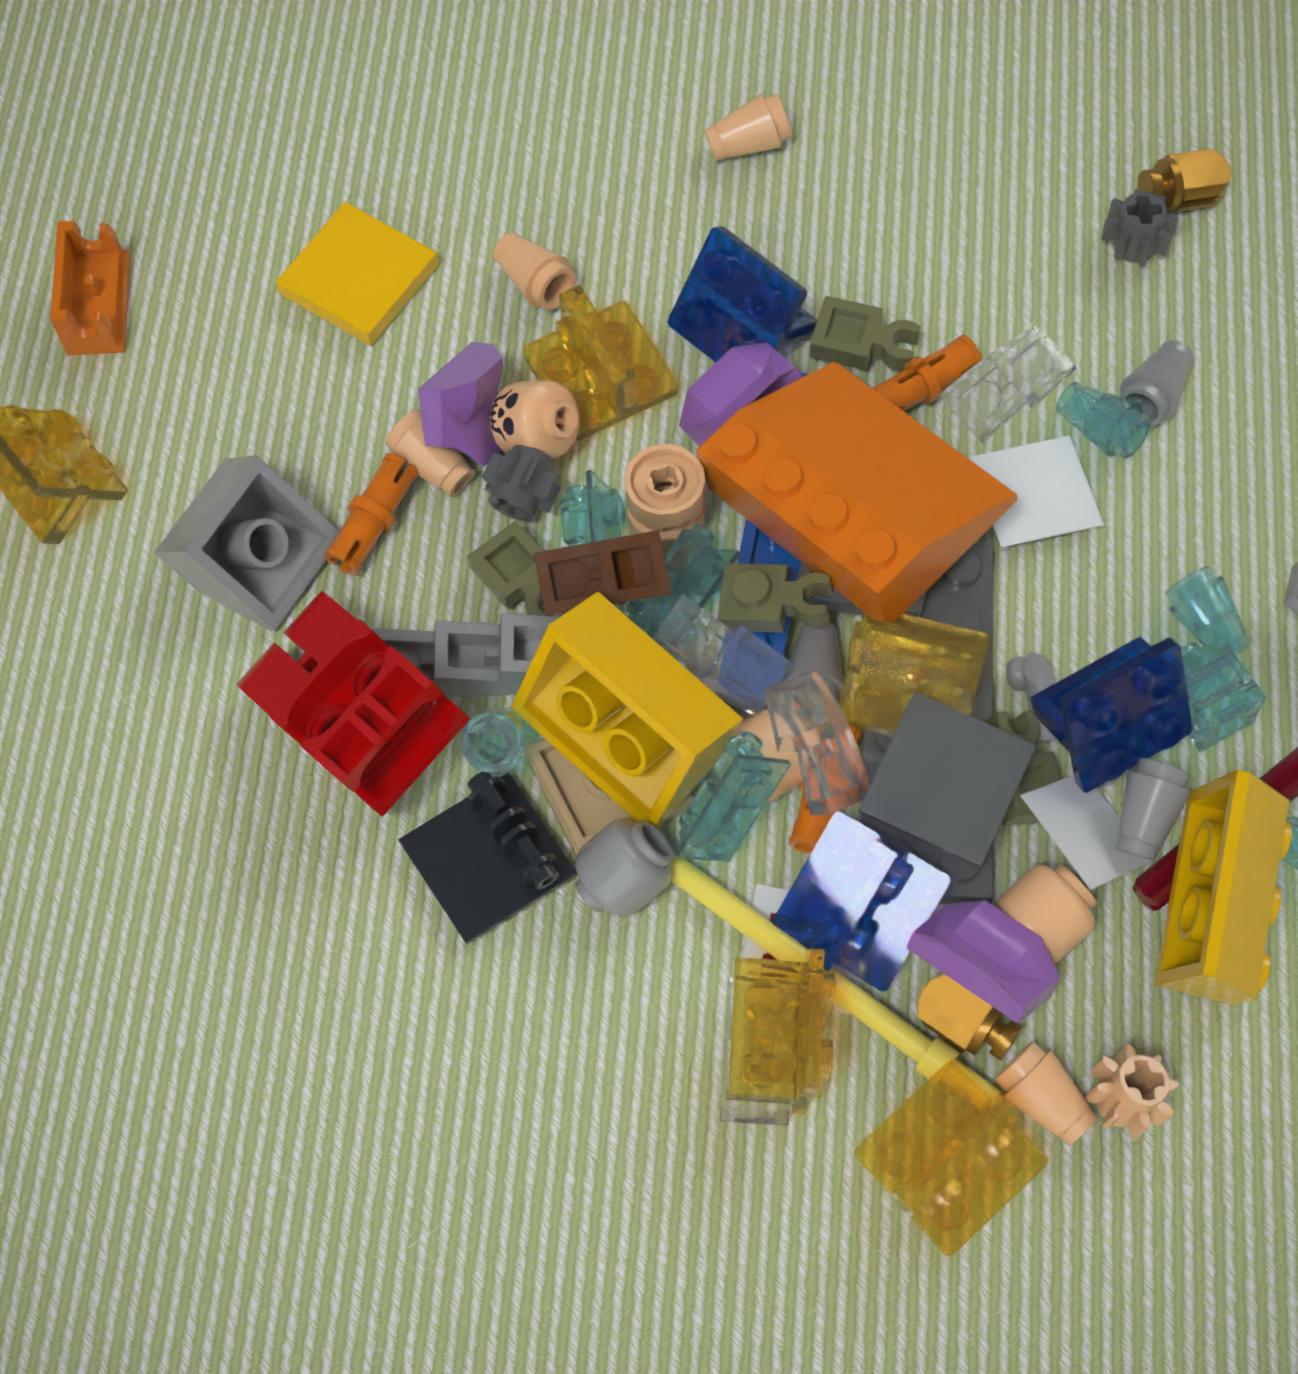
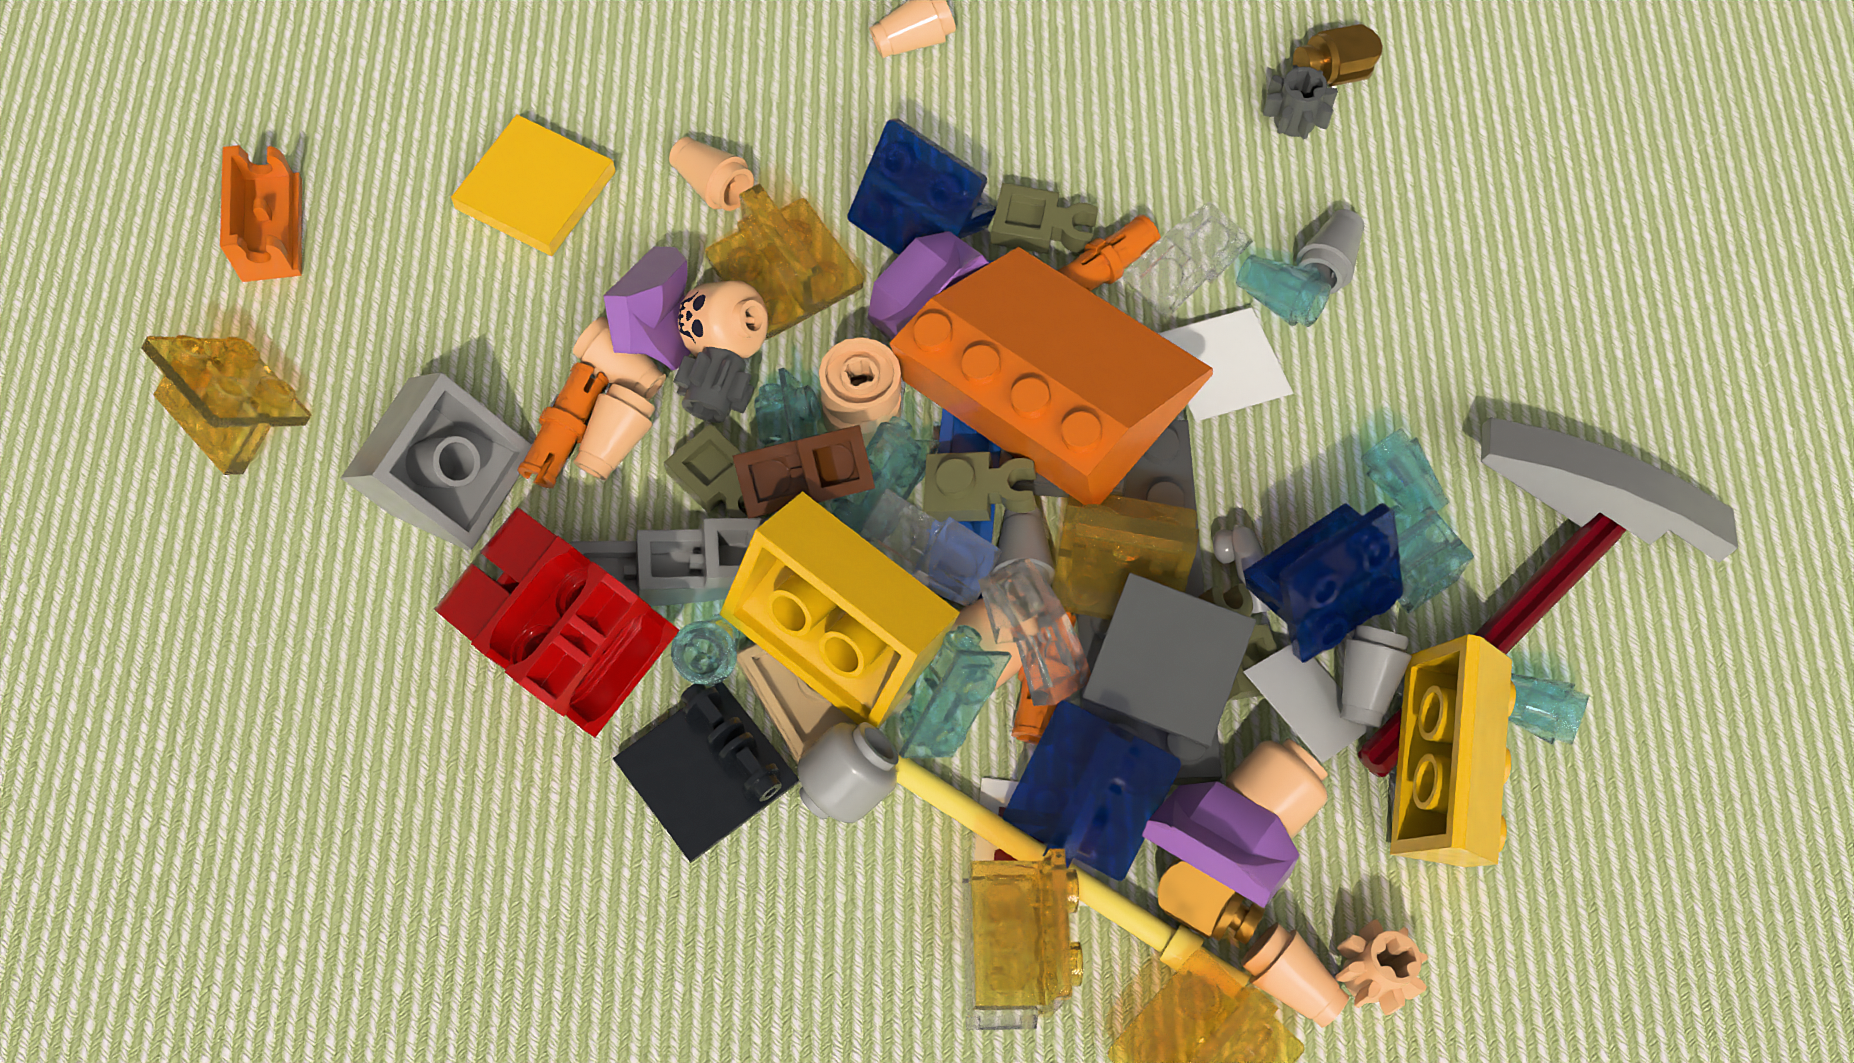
camera: 10 degrees left, 0 degrees up
none -> light nougat cone [574,384,655,481]

